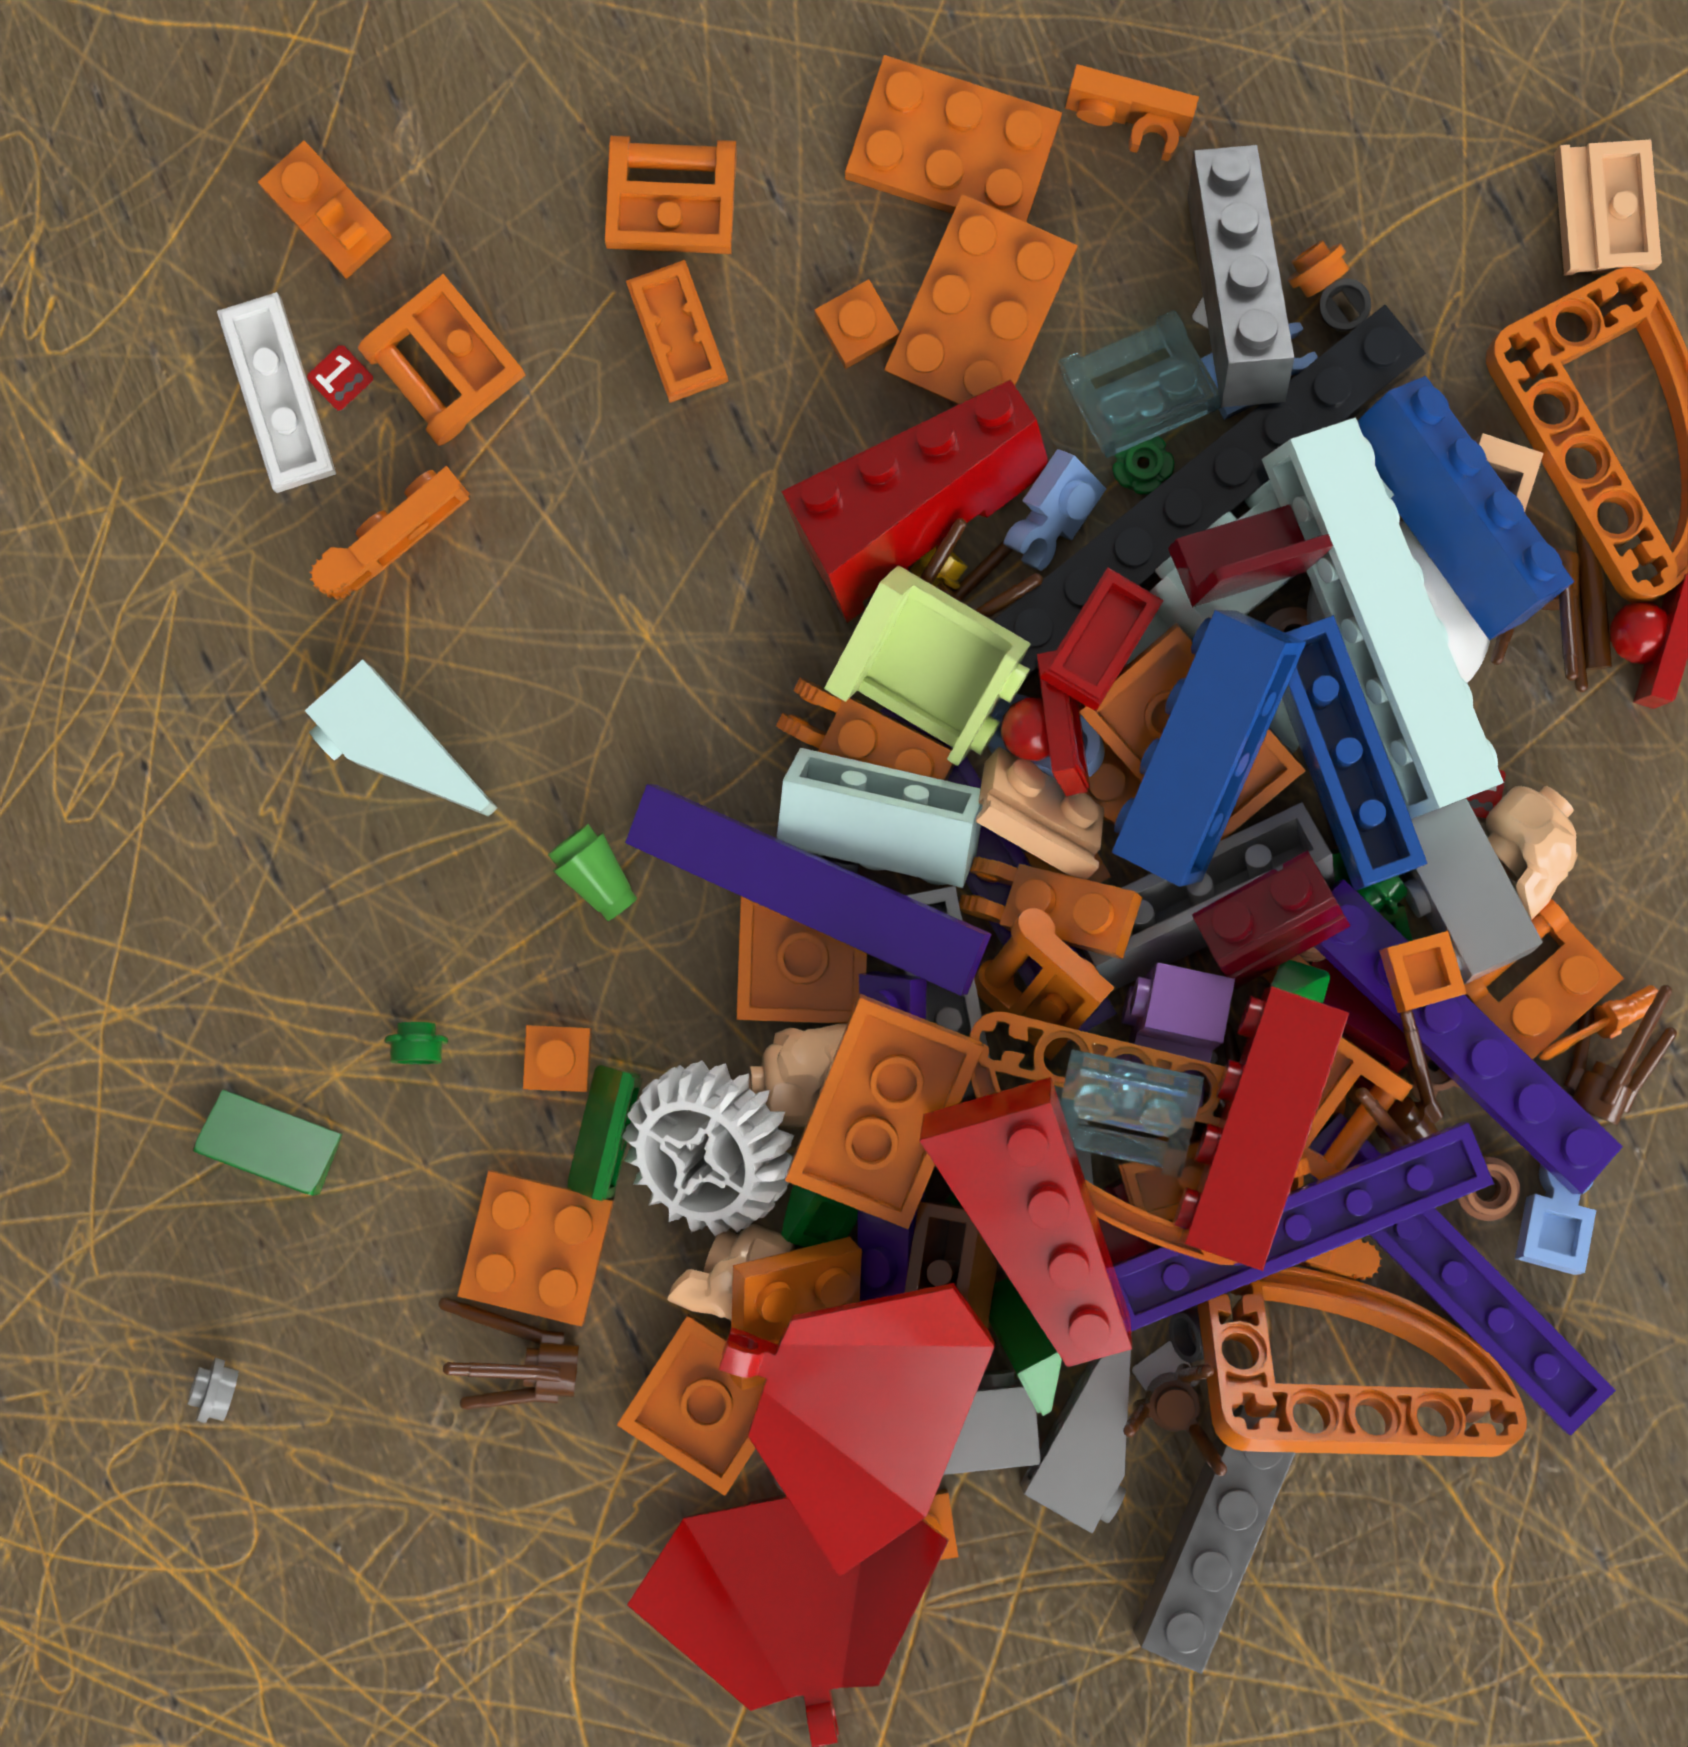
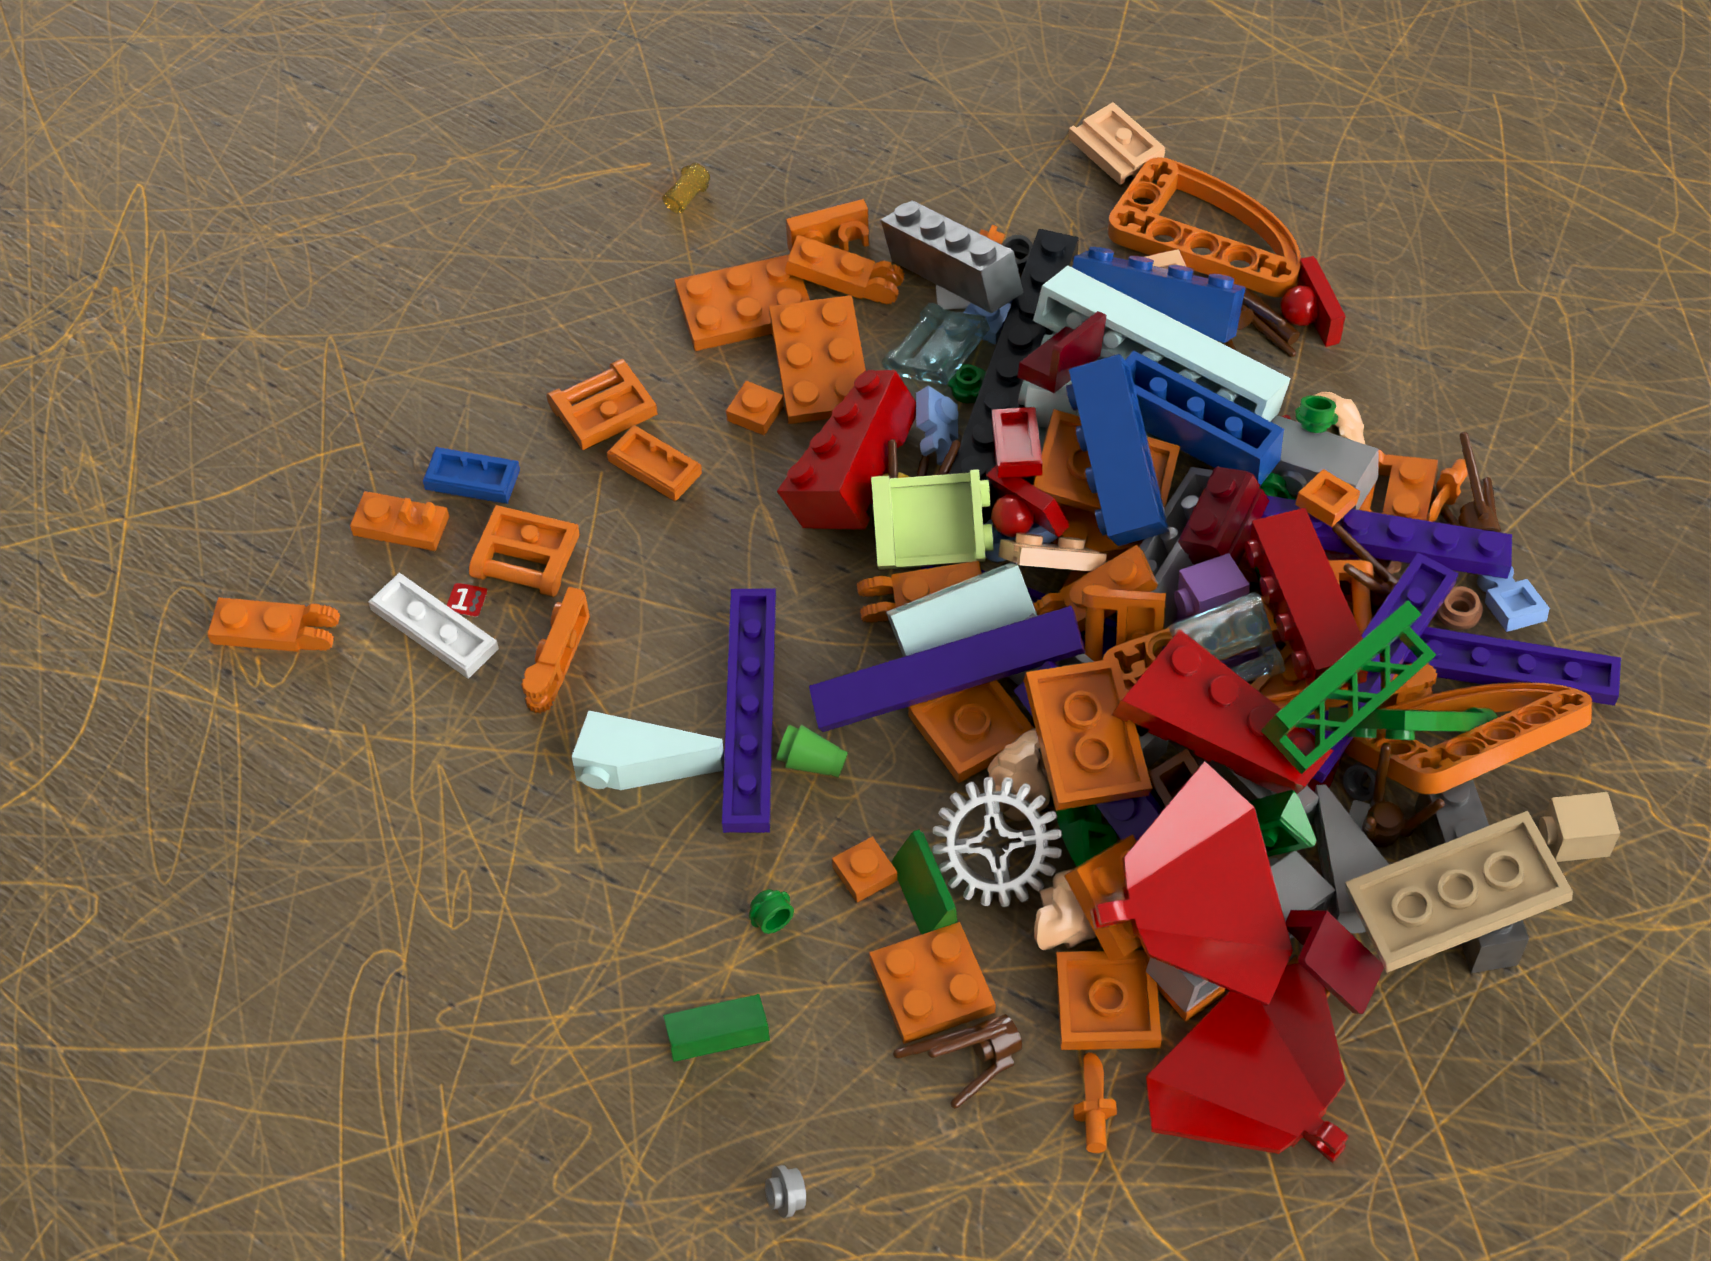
camera: 30 degrees left, 30 degrees down
none -> orange hinge [207,597,340,652]
none -> blue plate [423,447,520,504]
none -> dark purple plate [722,588,776,833]
none -> orange hinge [784,235,905,305]
none -> orange piece [1073,1052,1117,1153]
none -> green fence [1261,600,1436,774]
none -> dark red panel [1285,910,1384,1014]
none -> green plate [1295,395,1338,433]
none -> green plate [1328,707,1498,740]
none -> tan plate [1345,811,1573,973]
none -> tan brick [1539,792,1620,862]

